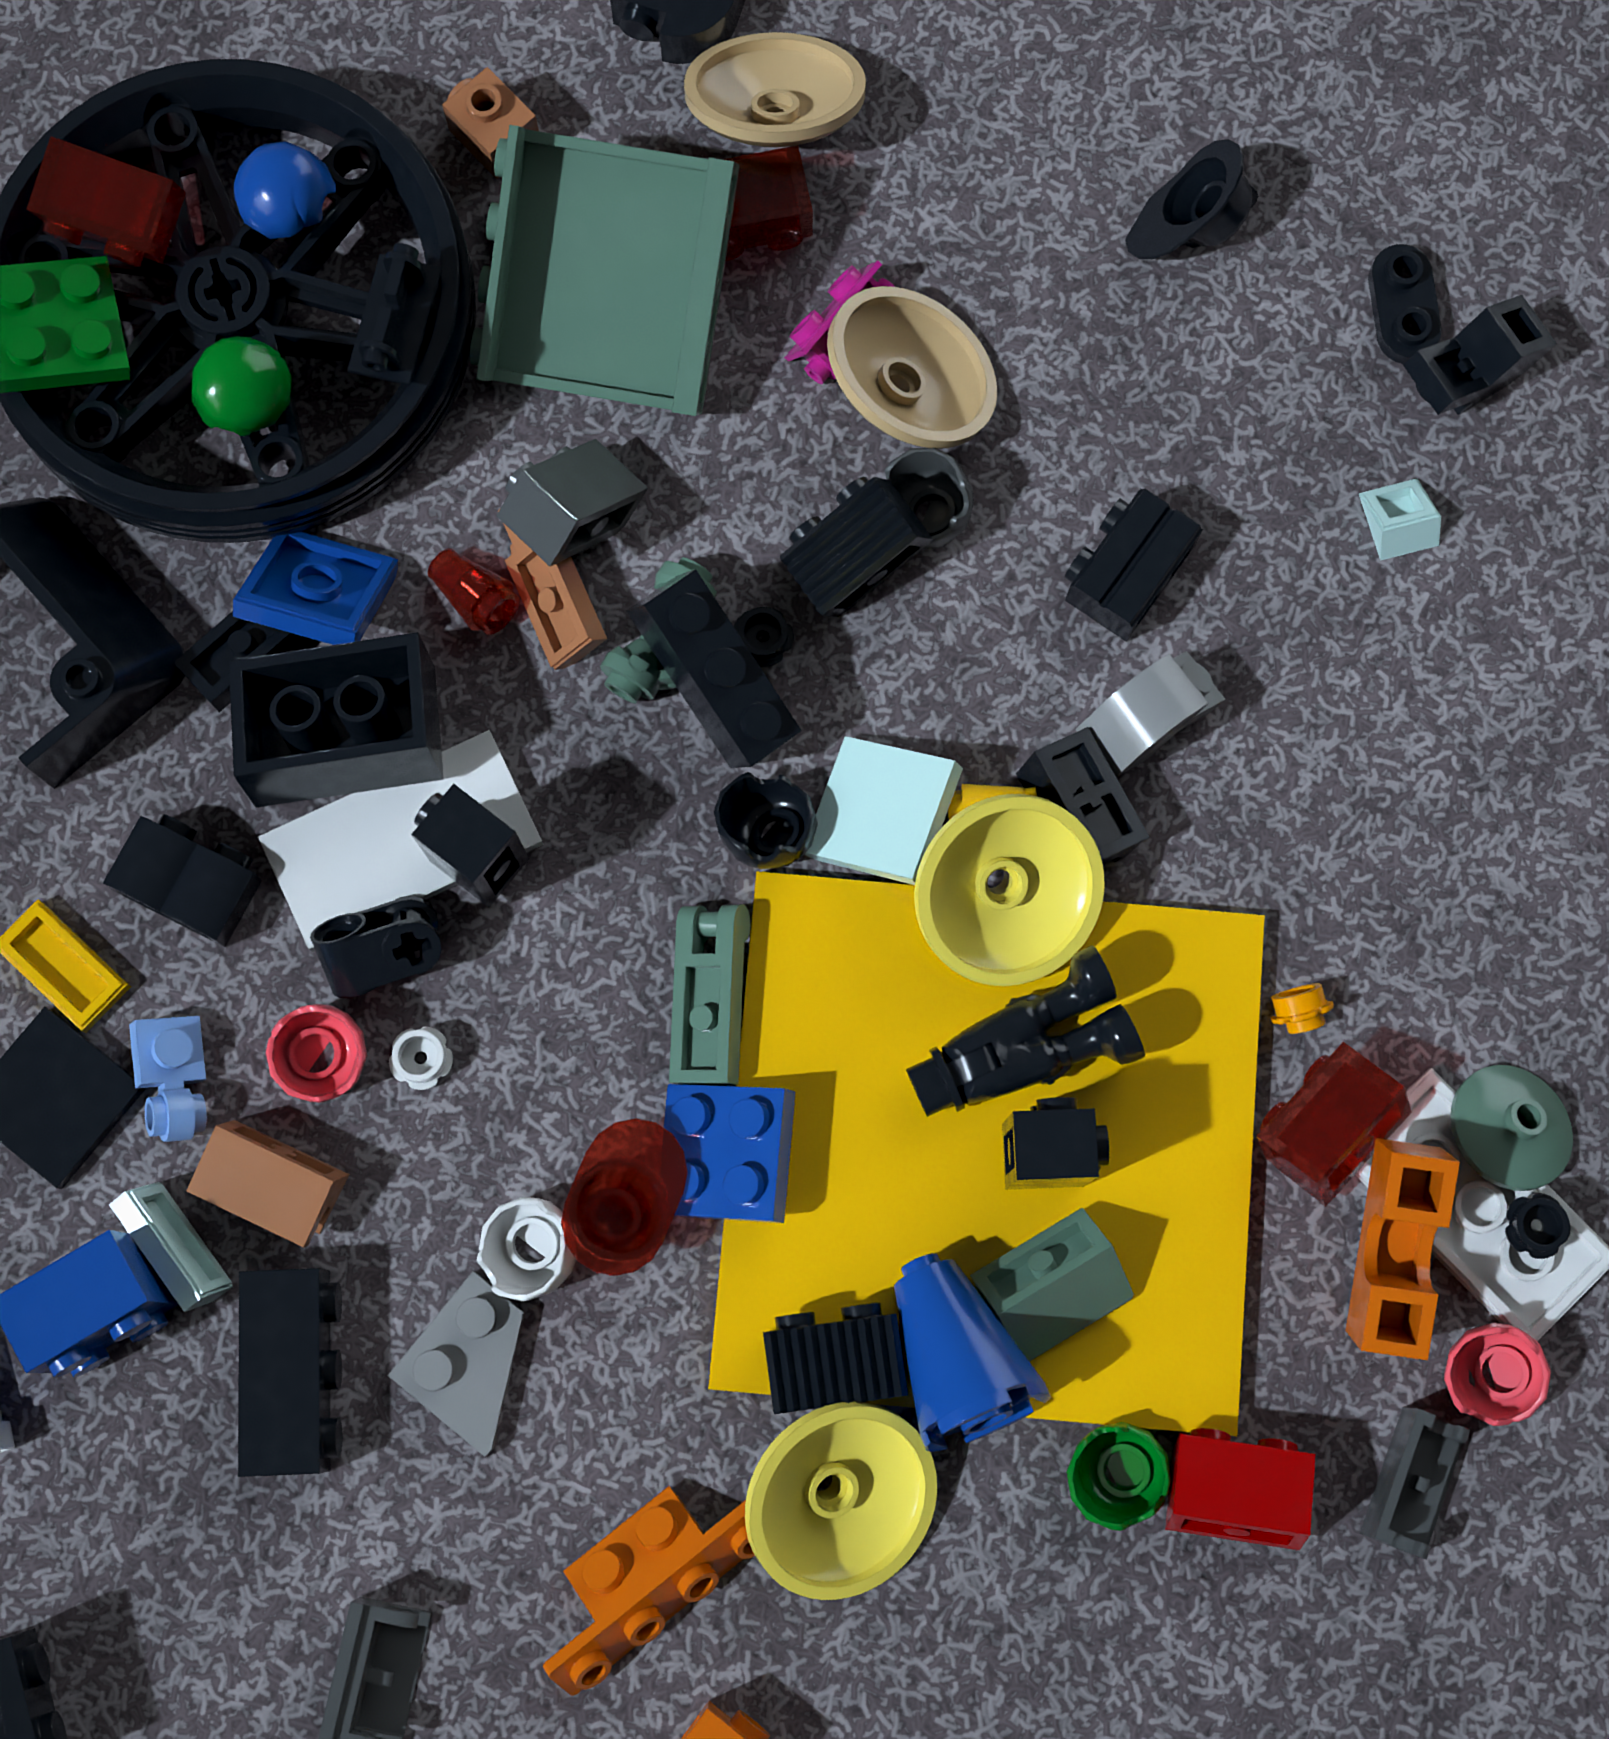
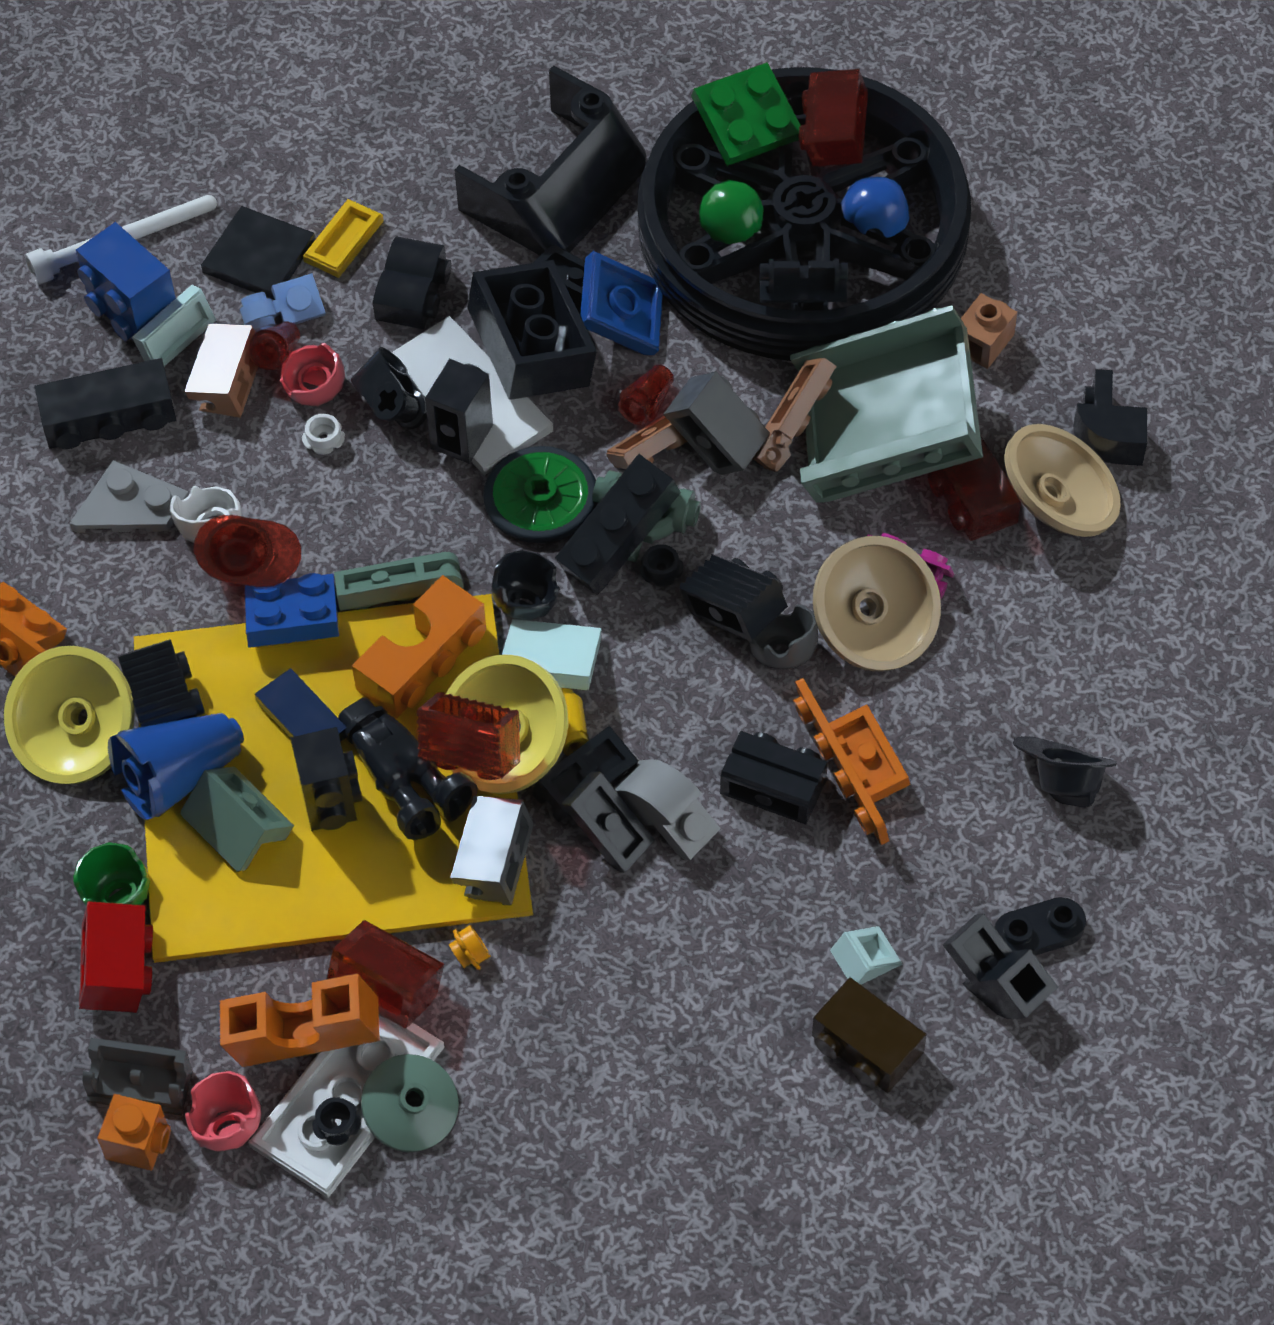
camera: 80 degrees right, 20 degrees down
none -> orange brick [97,1094,171,1171]
none -> clear red cone [249,321,300,370]
none -> dark blue tile [255,668,346,741]
none -> orange arch [352,575,486,719]
none -> clear red brick [416,692,520,780]
none -> hinge [450,796,534,905]
none -> green wheel [483,446,597,543]
none -> black plate [561,771,655,873]
none -> nougat hinge [752,358,837,472]
none -> orange bracket [793,678,910,845]
none -> dark brown brick [812,977,927,1093]

